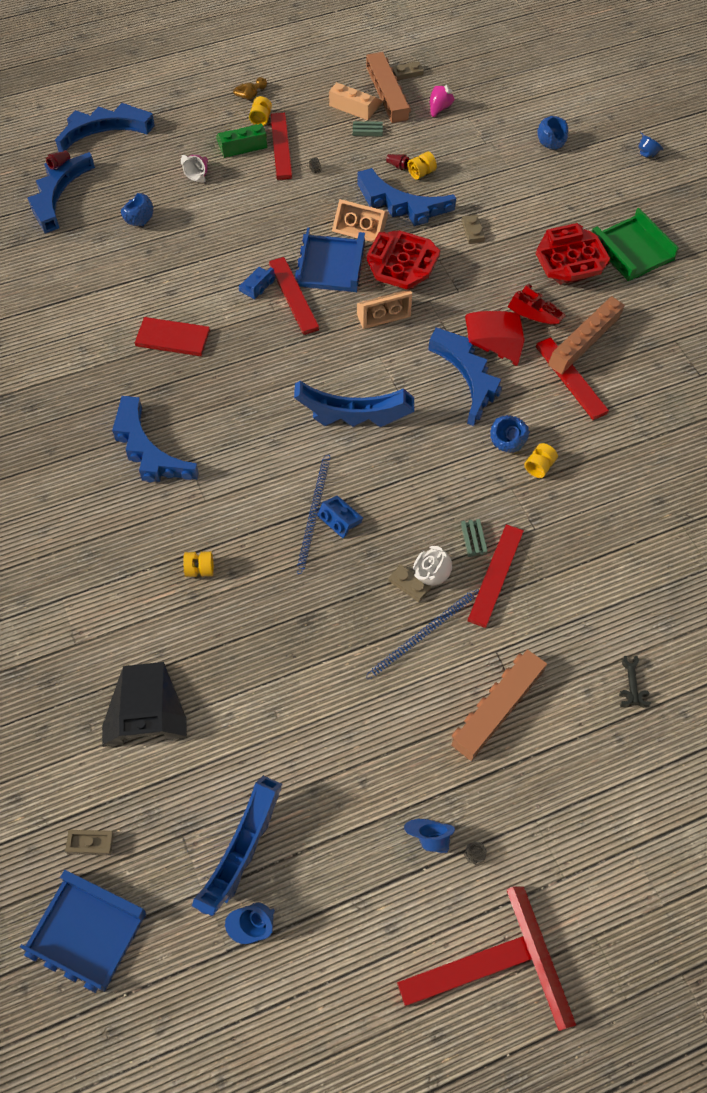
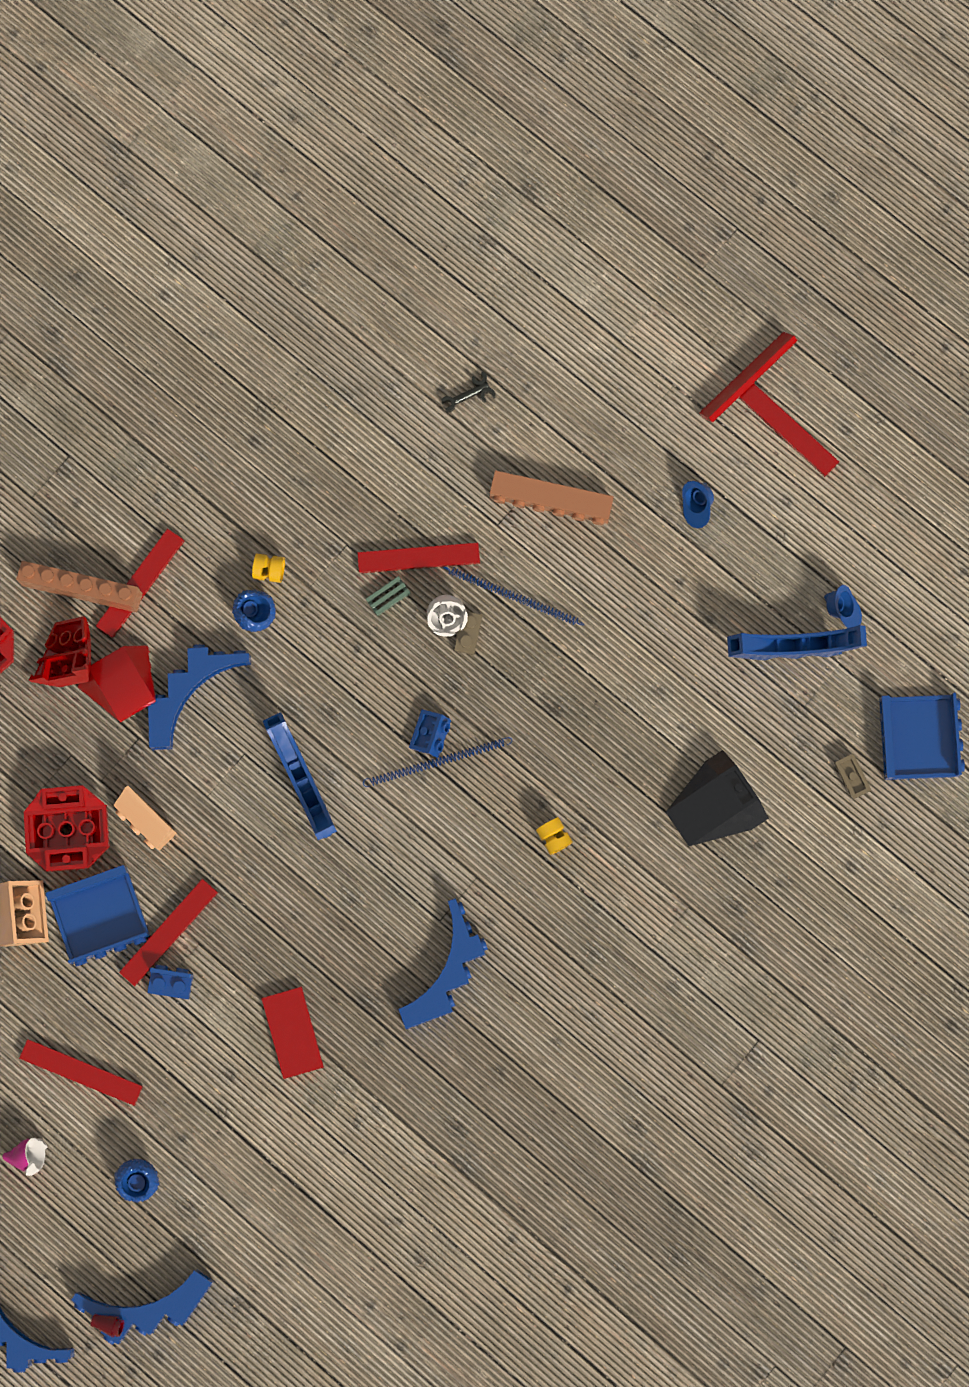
camera: 110 degrees left, 20 degrees up
clear smoke tile [464,841,487,865] -> none
none -> red tile [19,1039,143,1106]

